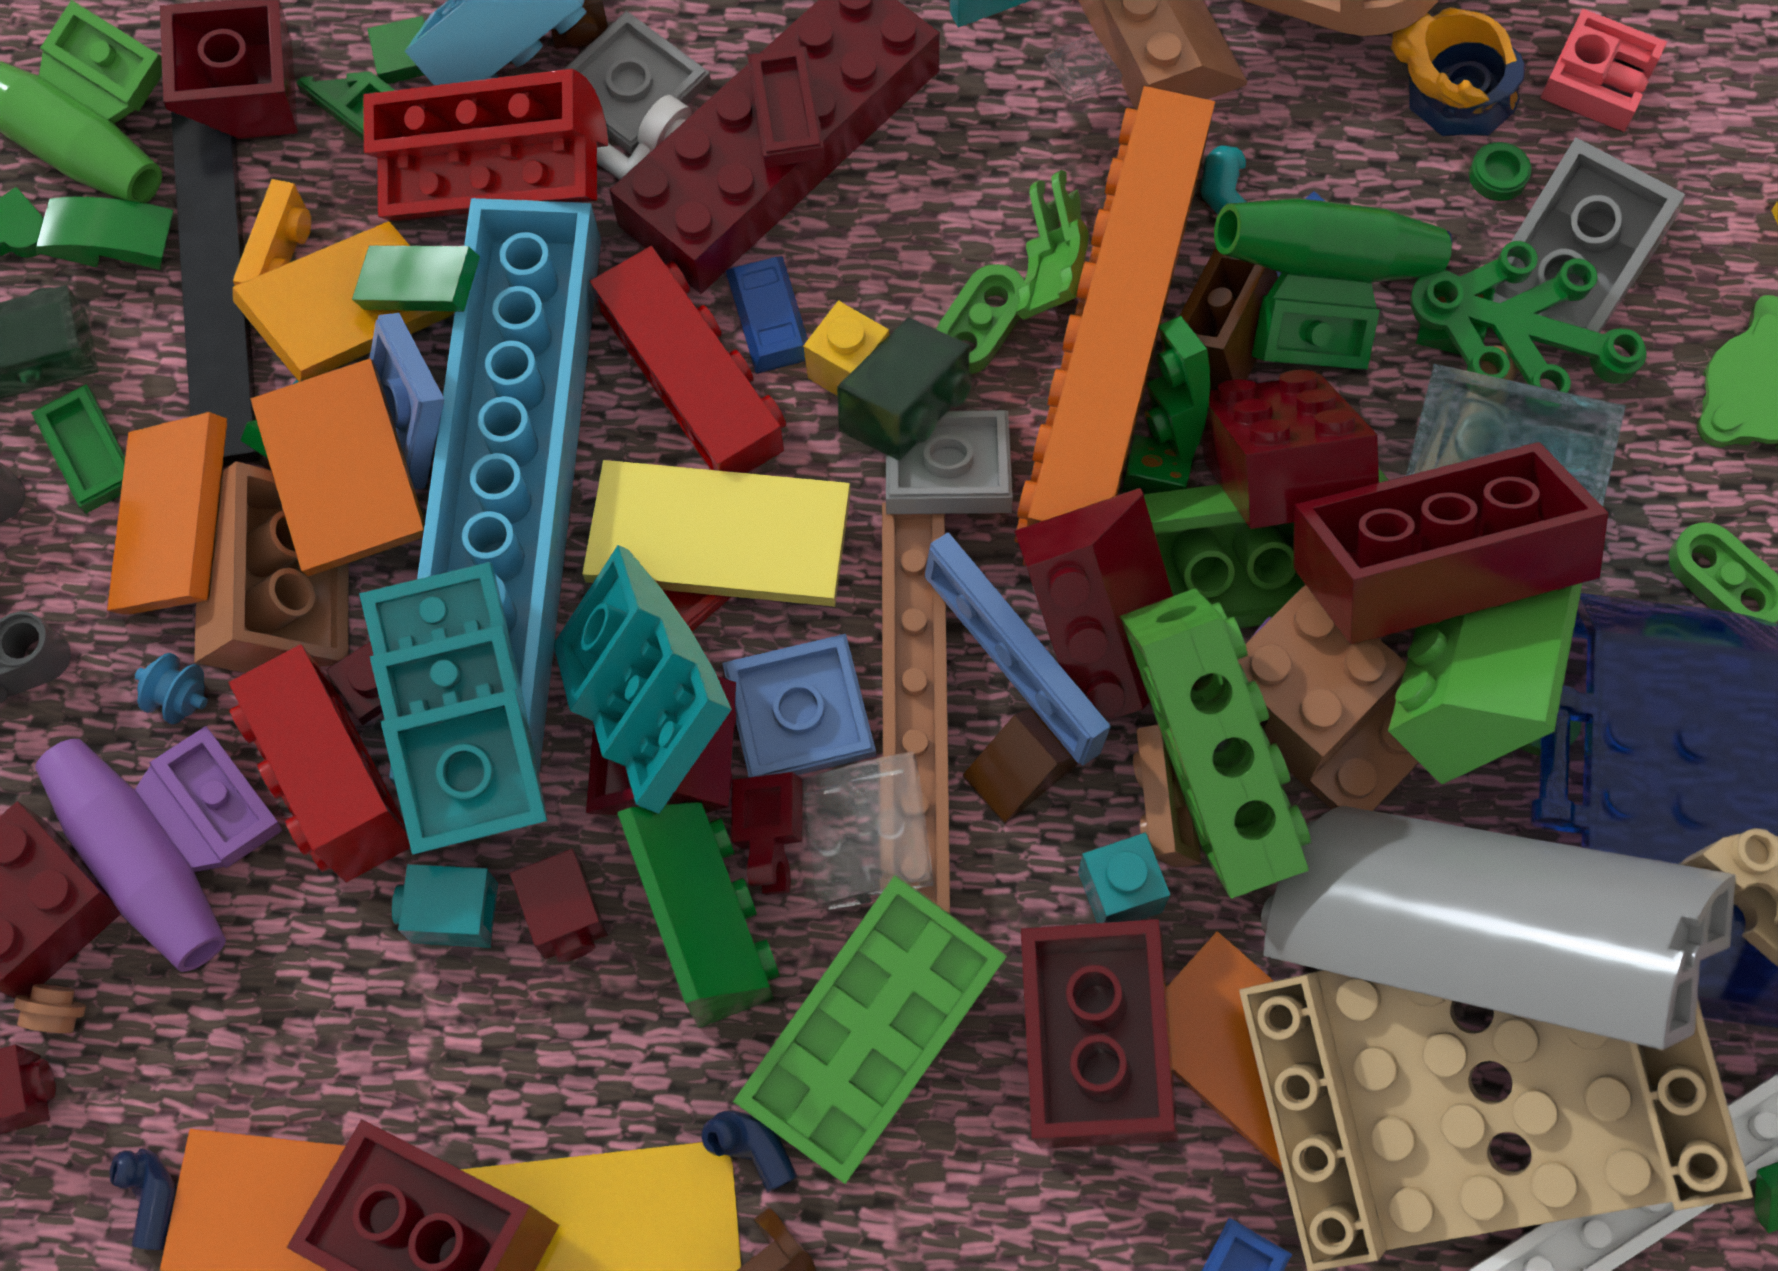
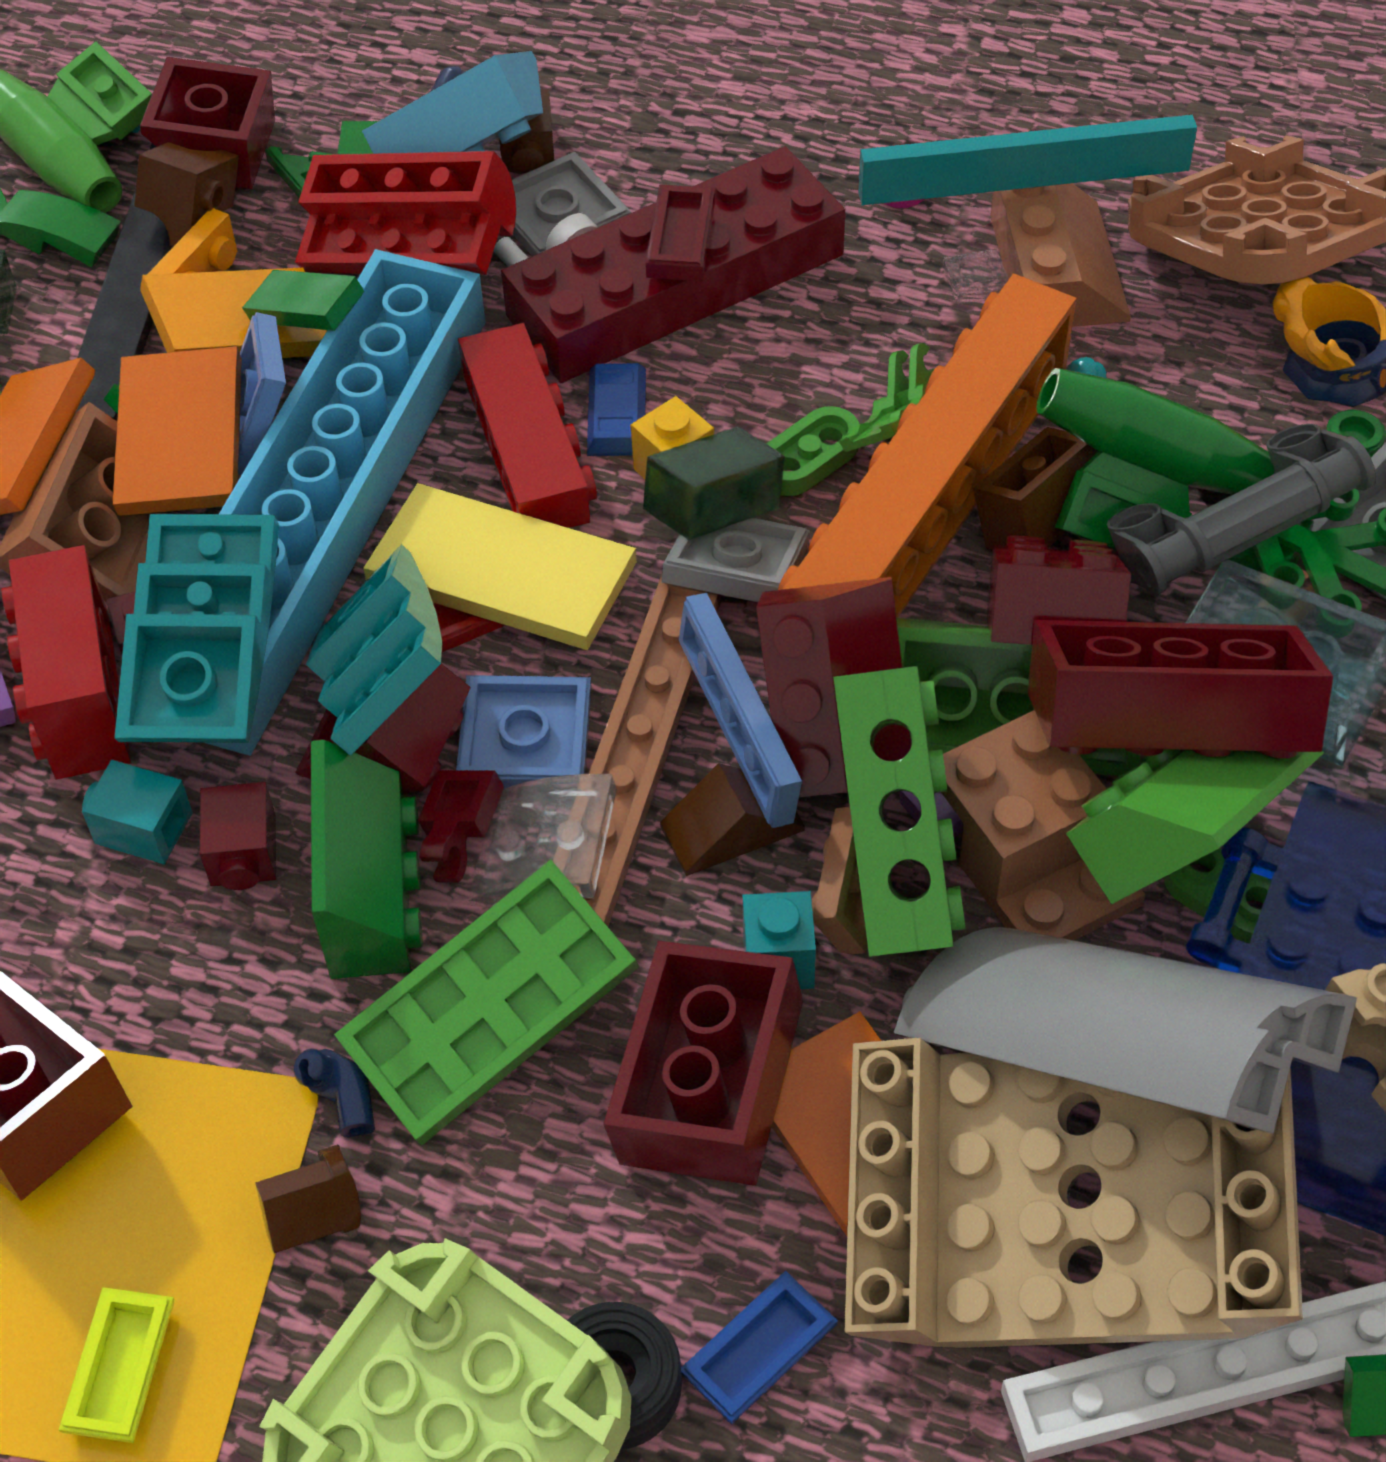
camera: 15 degrees right, 15 degrees down
green slope [1122,435,1193,494] -> none
green slope [1145,316,1210,462] -> none
none -> reddish brown brick [134,142,239,247]
none -> dark grey piece [1107,424,1376,596]

